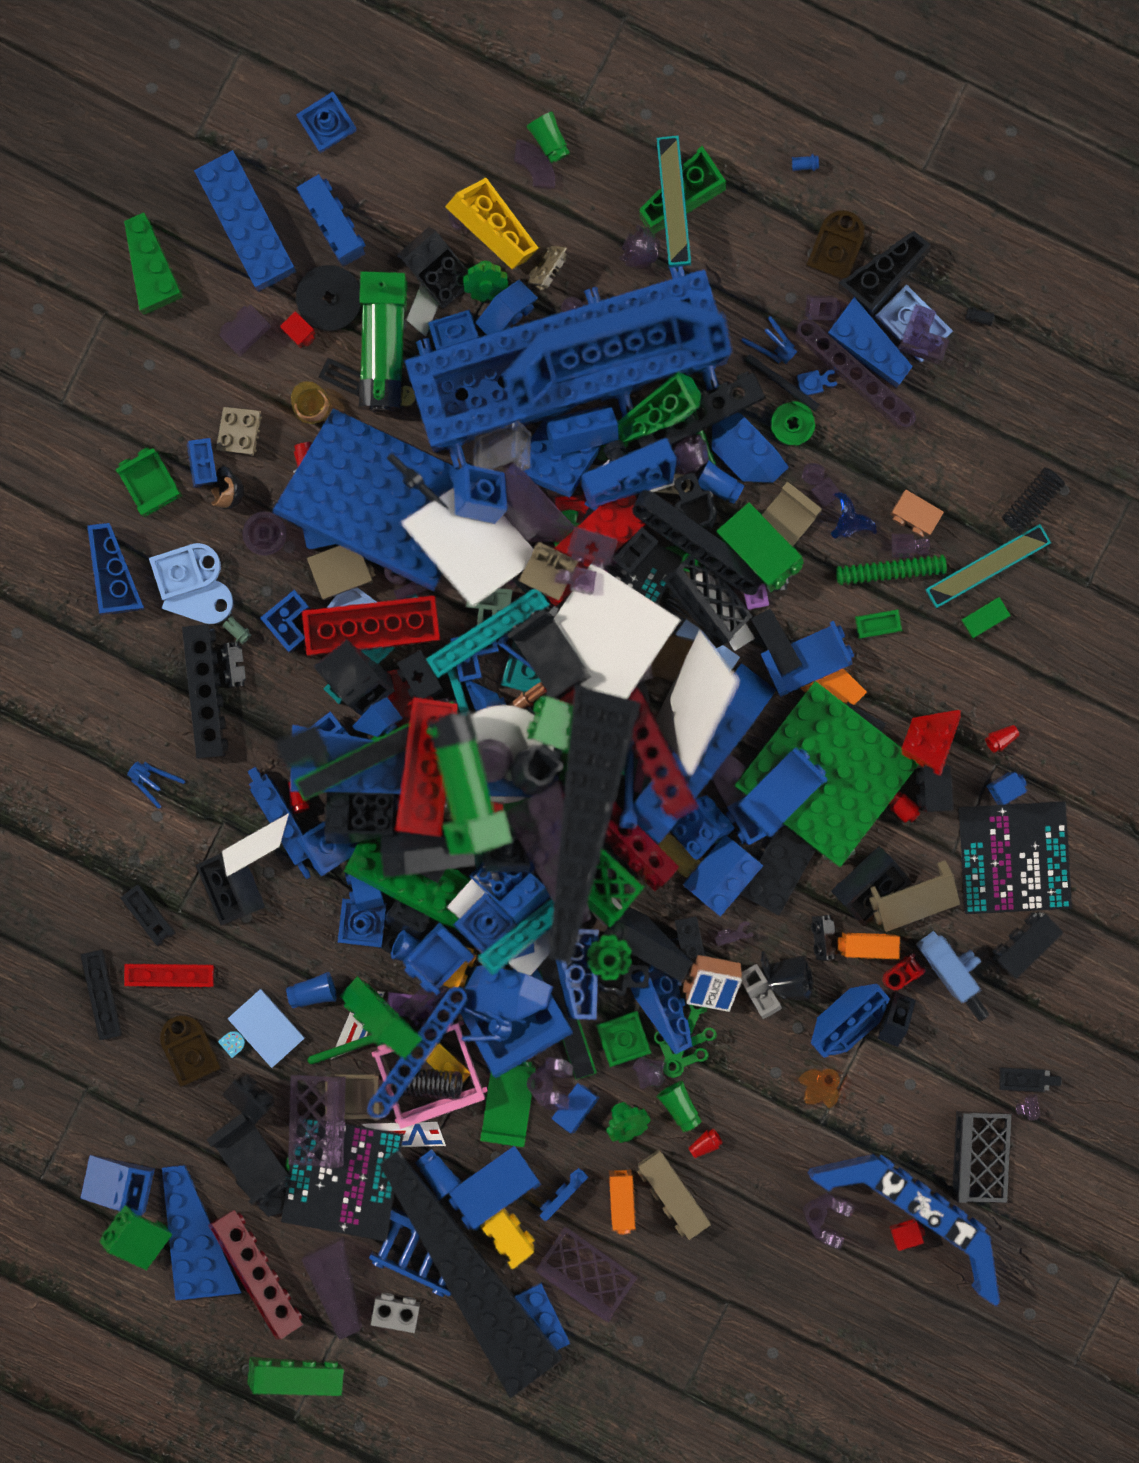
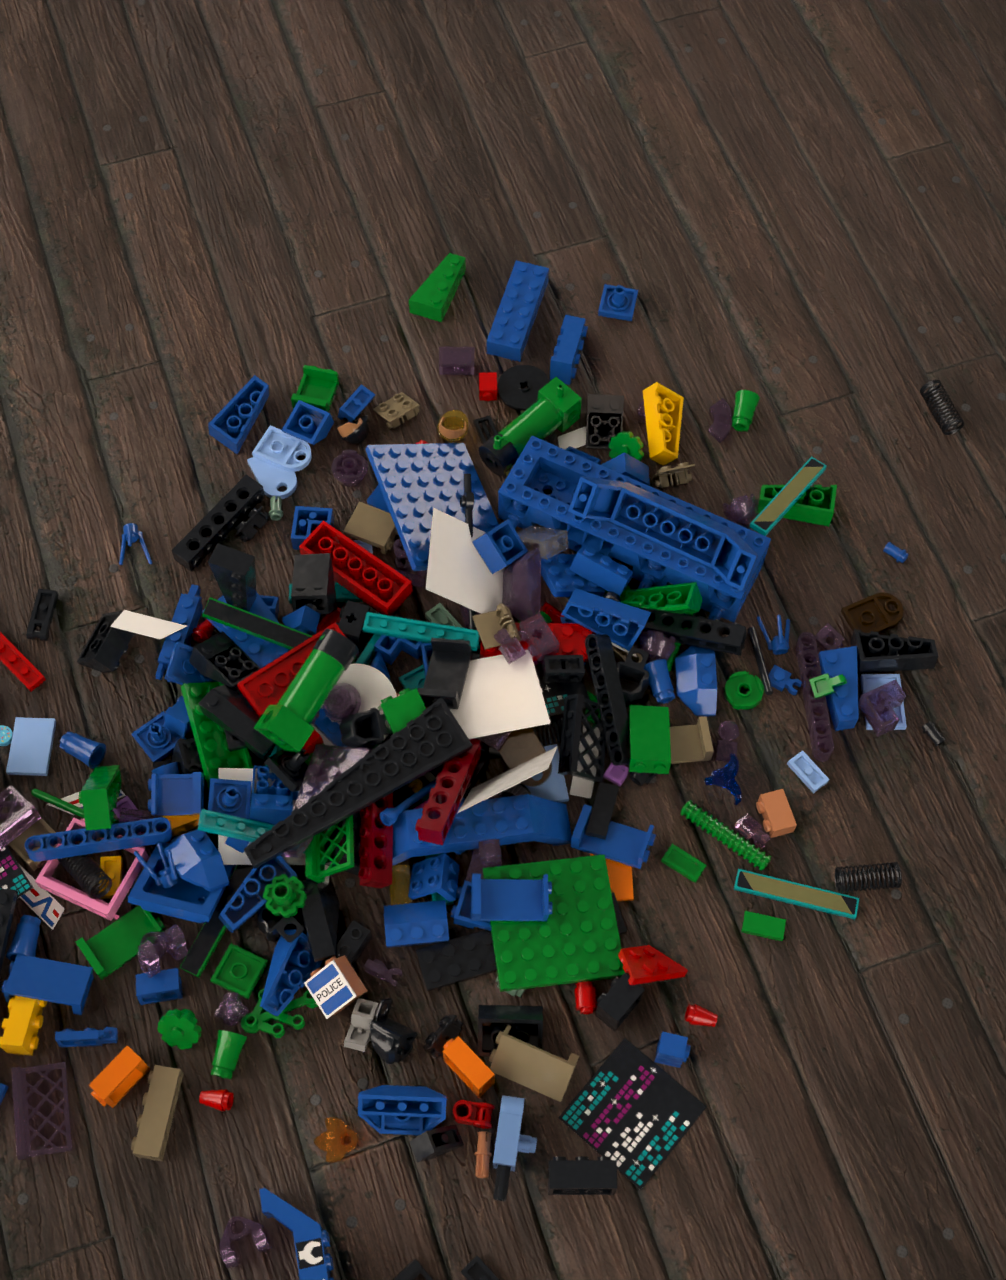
camera: 40 degrees right, 25 degrees down
none -> blue slope [282,400,334,445]
none -> nougat axle [474,1132,492,1178]
none -> light blue plate [787,750,830,794]
none -> green plate [809,673,847,699]

